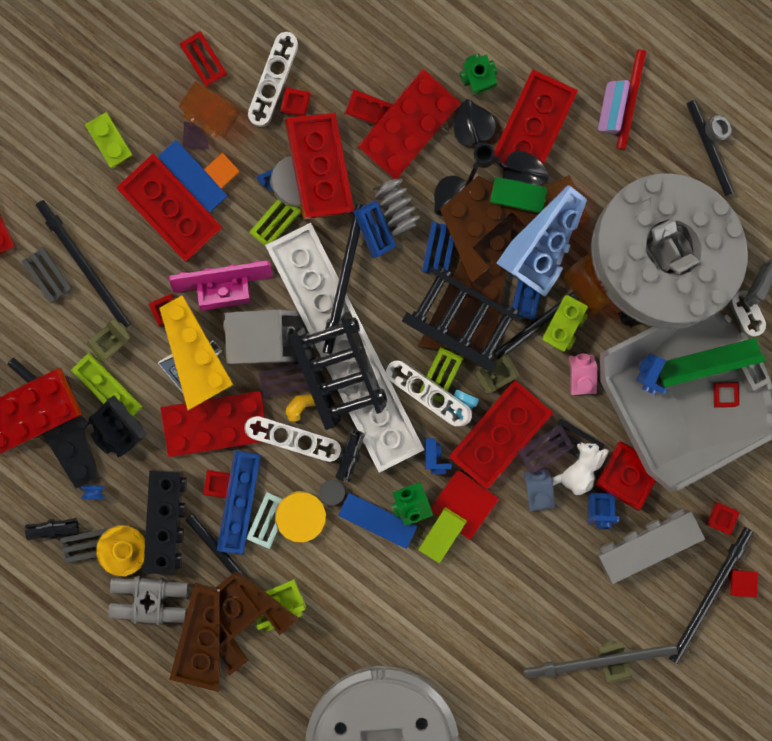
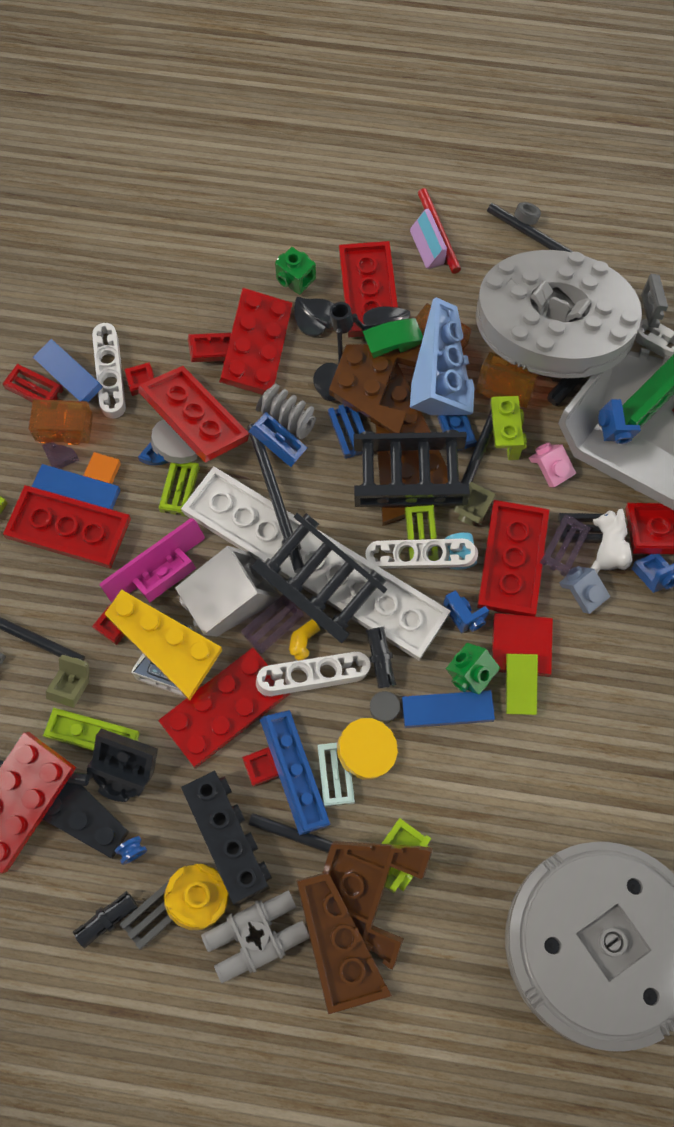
camera: 30 degrees left, 20 degrees down
none -> tile [33,339,103,406]

